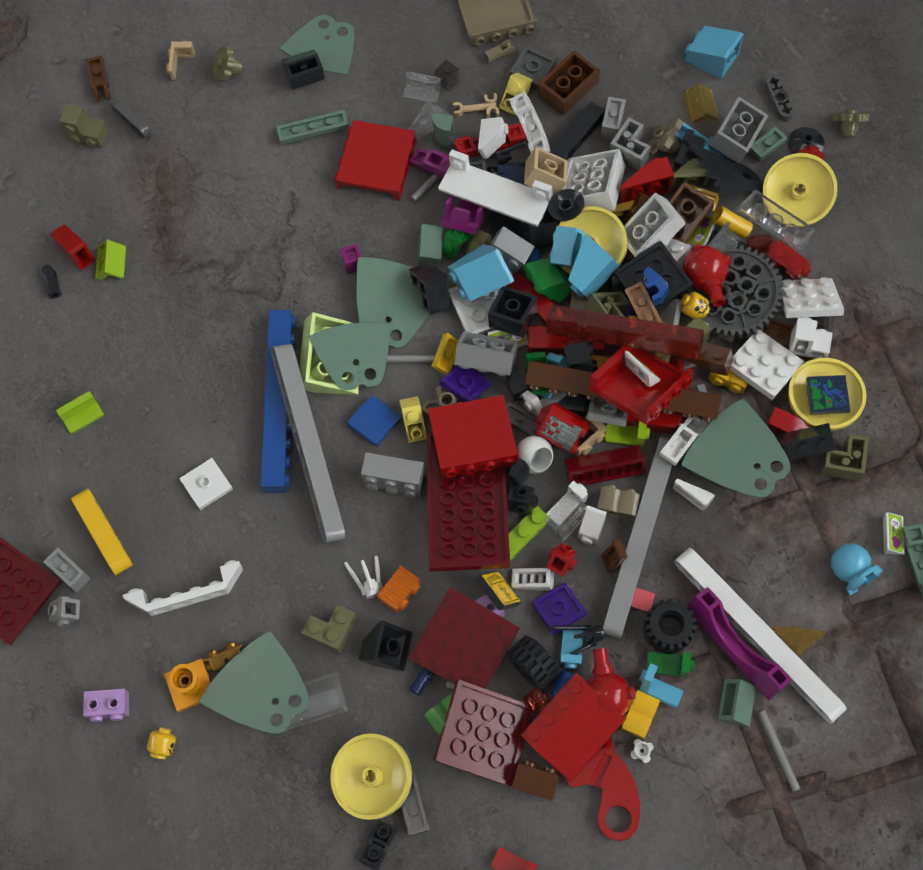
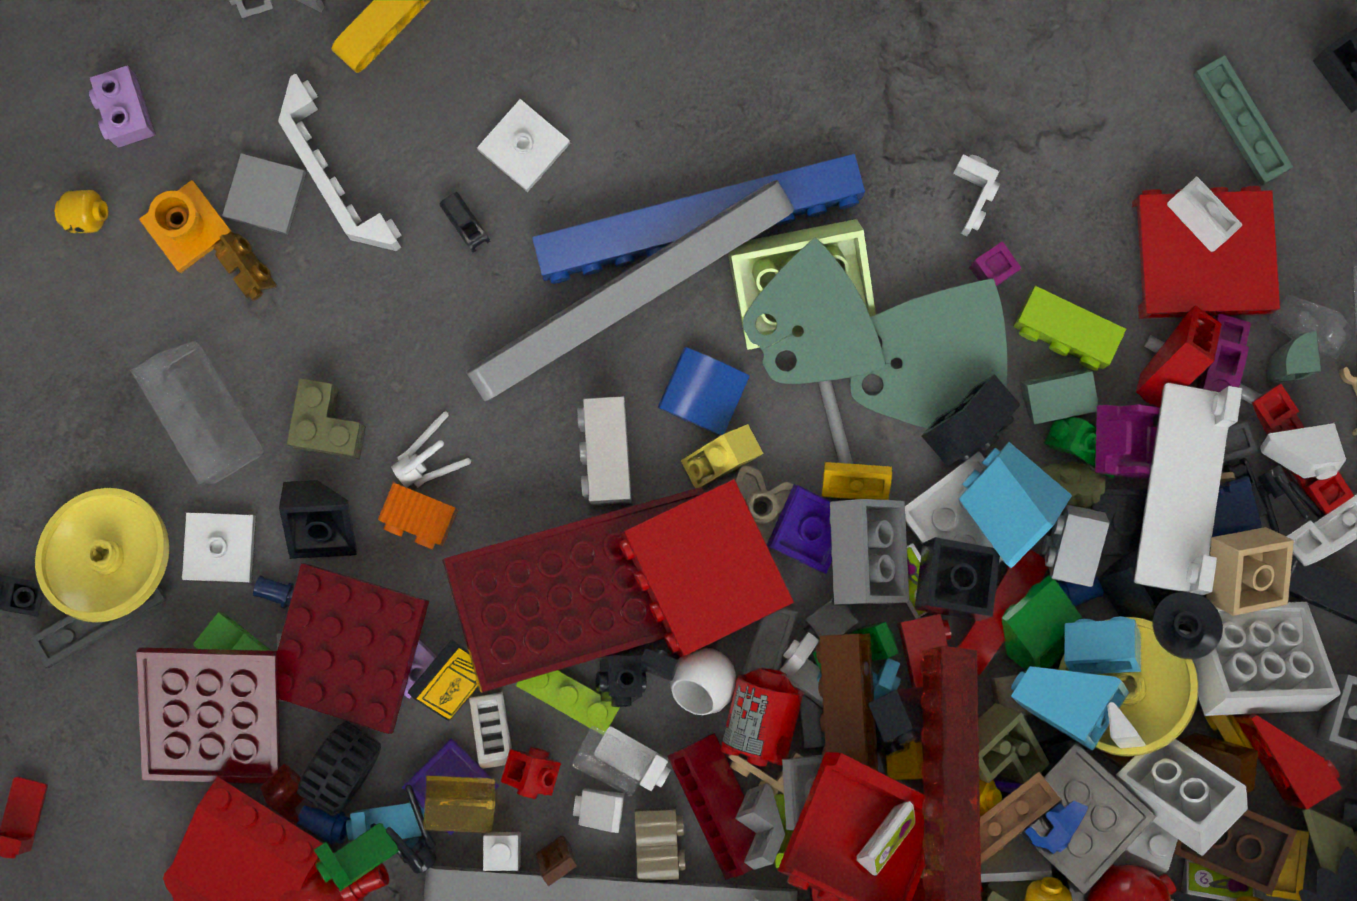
camera: 70 degrees right, 15 degrees up
sand green piece [199,631,309,734] -> none
reddish brown brick [512,760,561,800] -> none
none -> white plate [182,513,256,583]
none -> light grey tile [222,153,306,235]
none -> green bracket [314,823,399,891]
none -> clear yellow panel [423,776,495,833]
none -> black bar [440,192,491,253]
none -> white brick [483,832,521,871]
none -> light grey slope [735,783,785,870]
none -> white bracket [953,154,1000,236]
none -> lime brick [1013,286,1126,371]
none -> white slope [1107,702,1146,749]
none -> red slope [1136,305,1222,408]
none -> white slope [1167,176,1242,252]

